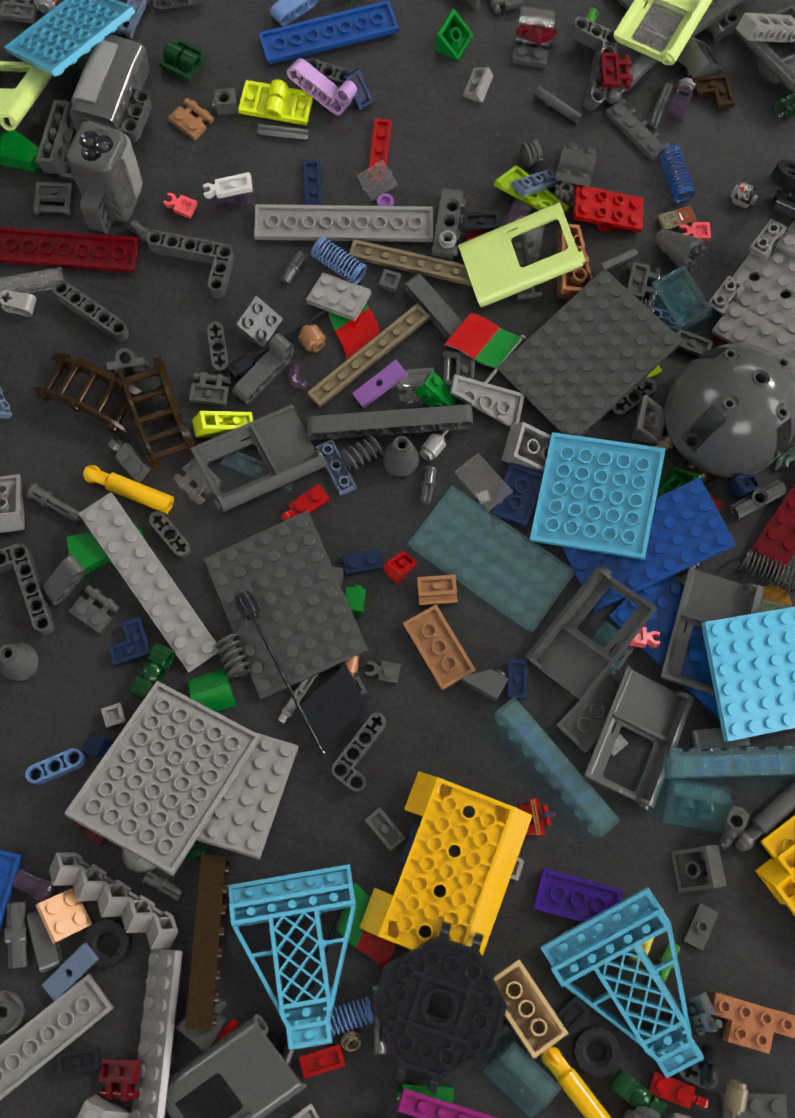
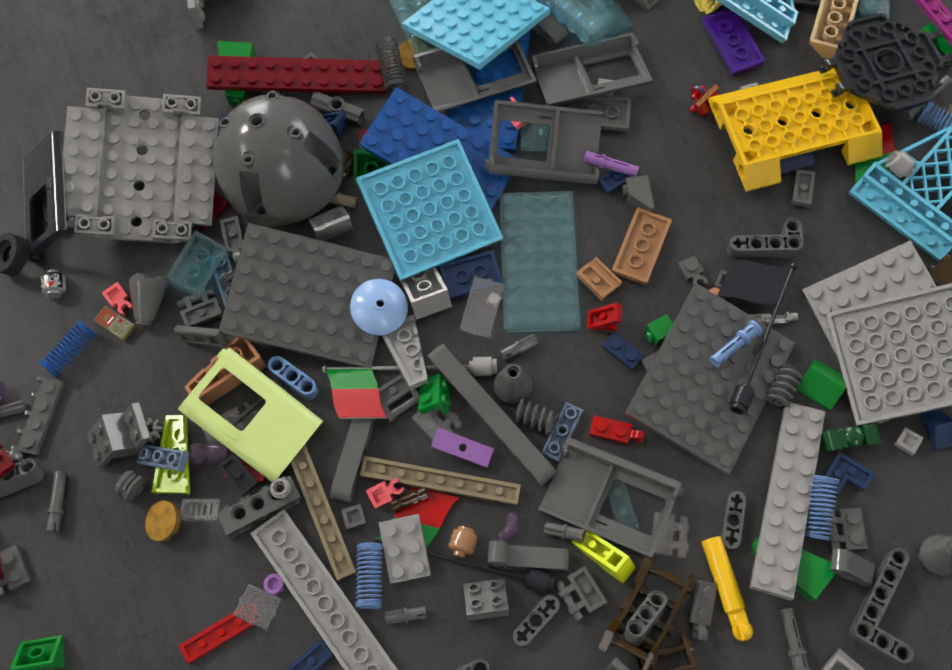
camera: 120 degrees left, 5 degrees down
light grey slope [462,67,493,103] -> none
clear light blue brick [494,697,621,838] -> none
red plate [573,184,643,233] -> none
none -> pearl gold tile [145,500,181,542]
none -> clear slope [180,499,220,522]
none -> medium blue beam [268,356,319,400]
none -> light blue dish [350,279,408,336]
none -> coral plate [366,478,404,508]
none -> dark brown axle [390,487,429,512]
none -> dark grey axle [544,522,585,542]
none -> medium lavender pin [583,150,639,177]
none -> dark grey beam [623,590,667,647]
none -> medium blue pin [709,320,763,367]
none -> medium blue piece [804,475,840,541]
none -> light grey head [886,150,915,178]

